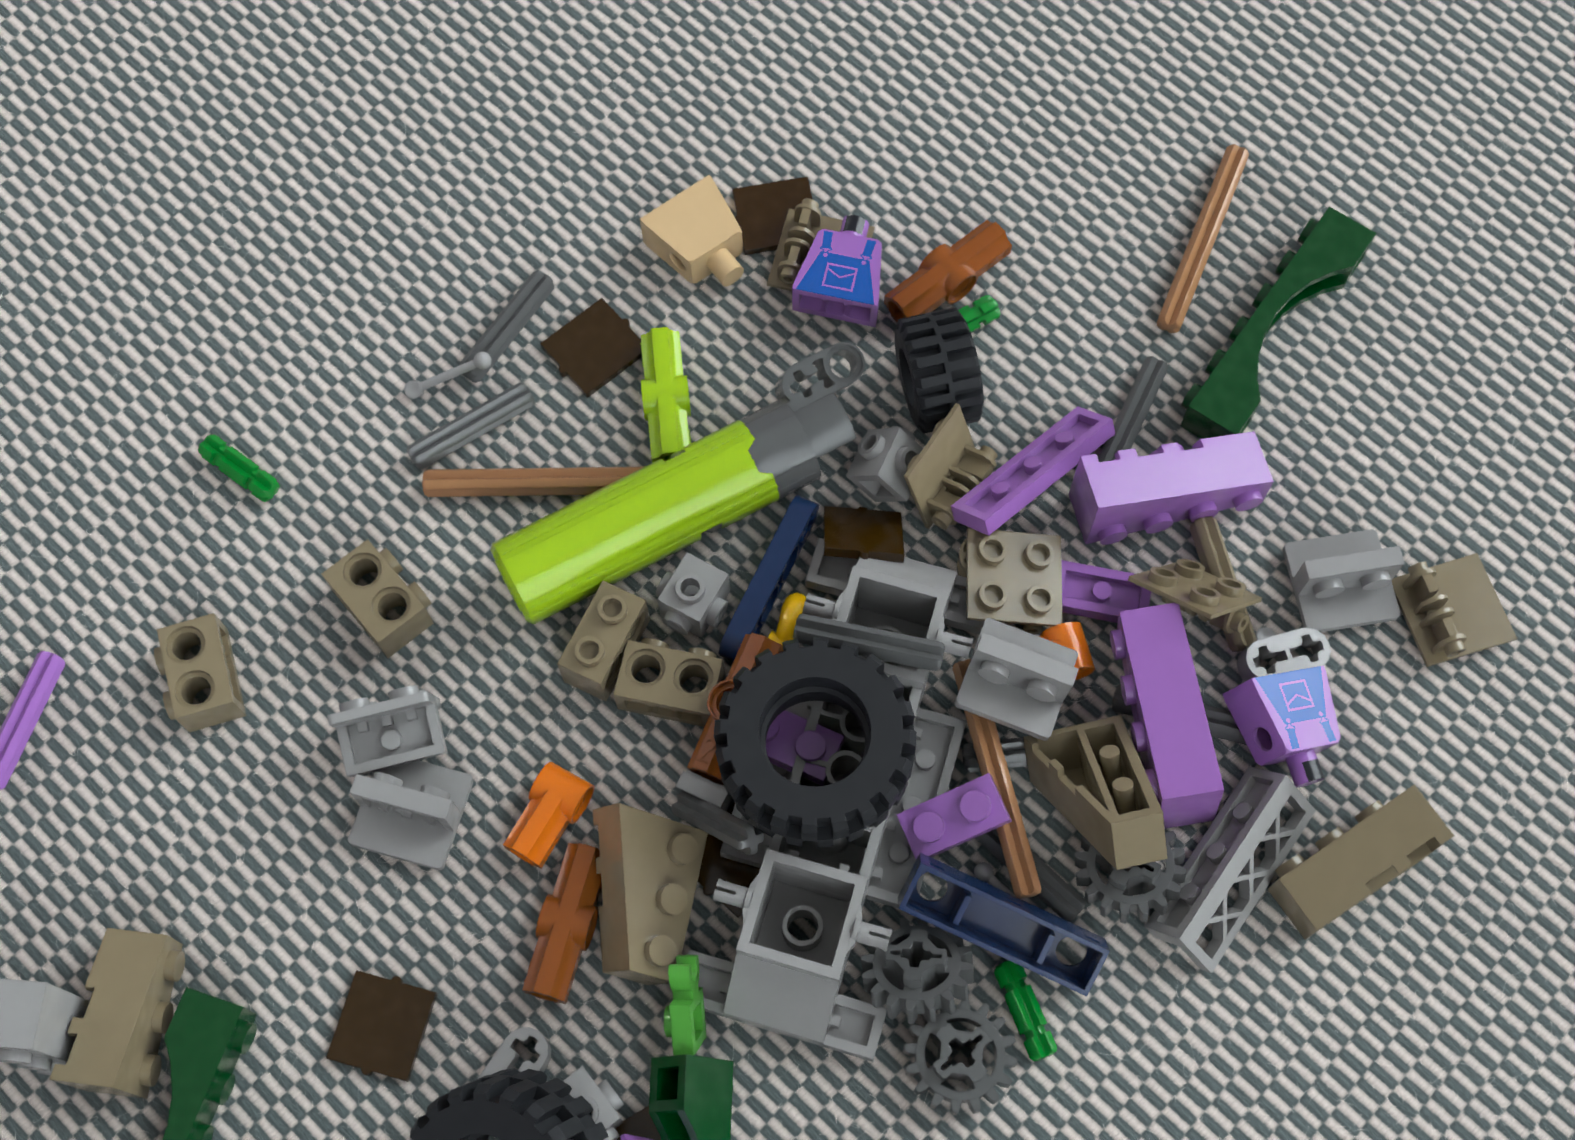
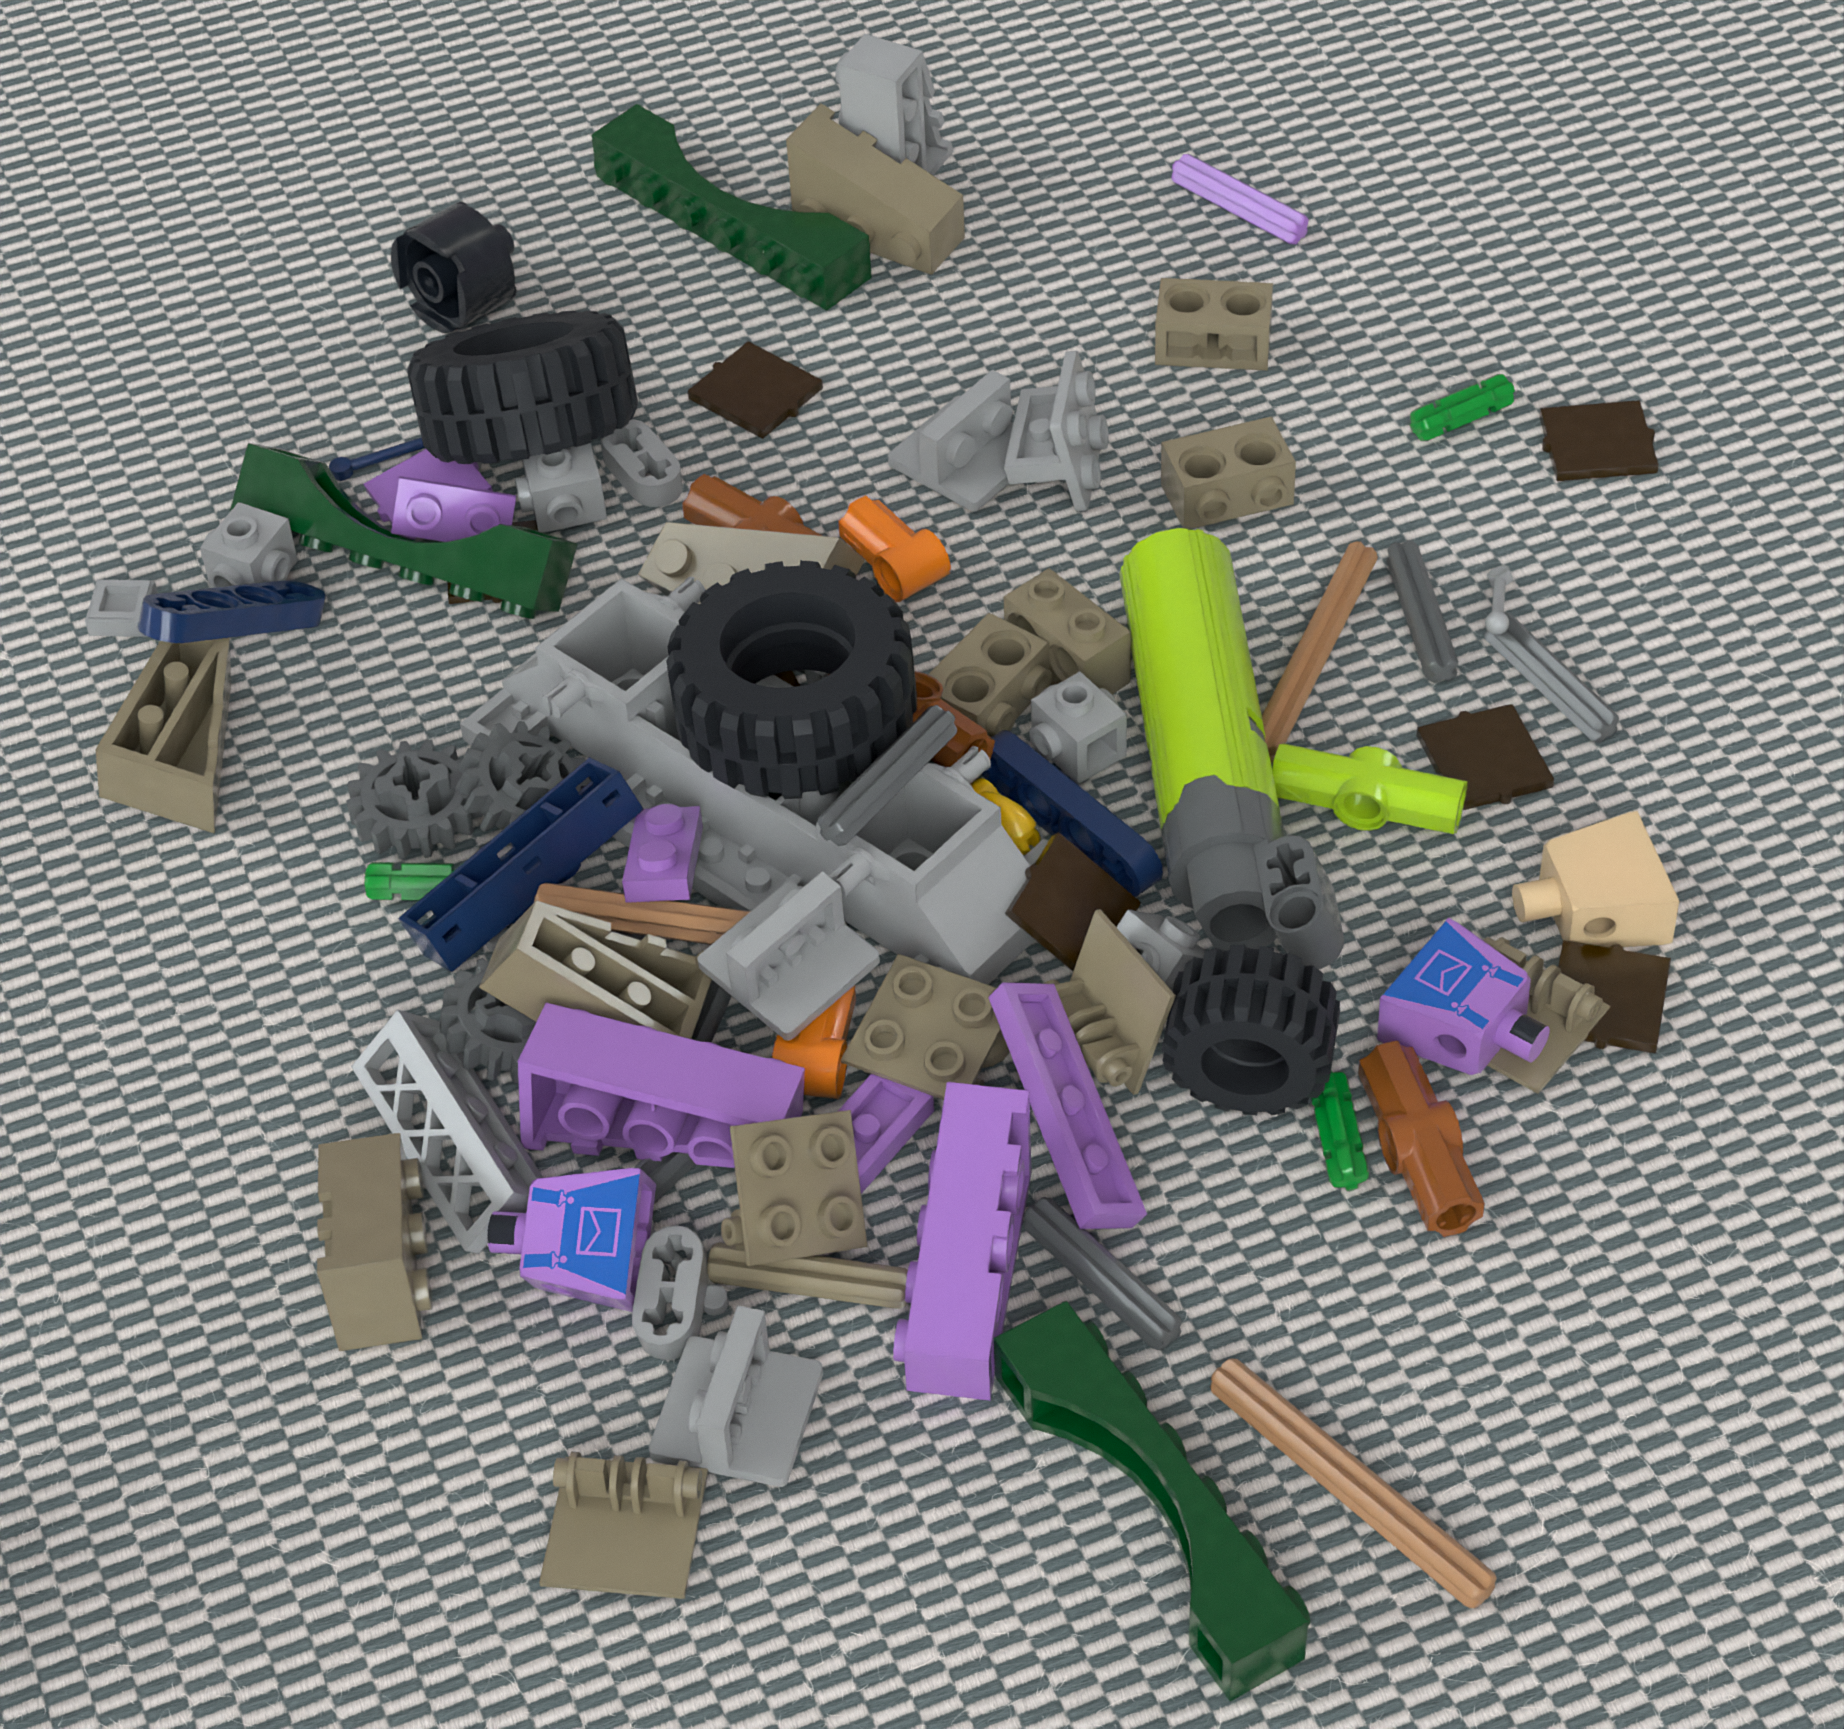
camera: 115 degrees right, 20 degrees down
bright green plate [664,955,707,1056] -> none
none -> dark brown piece [1539,400,1659,481]

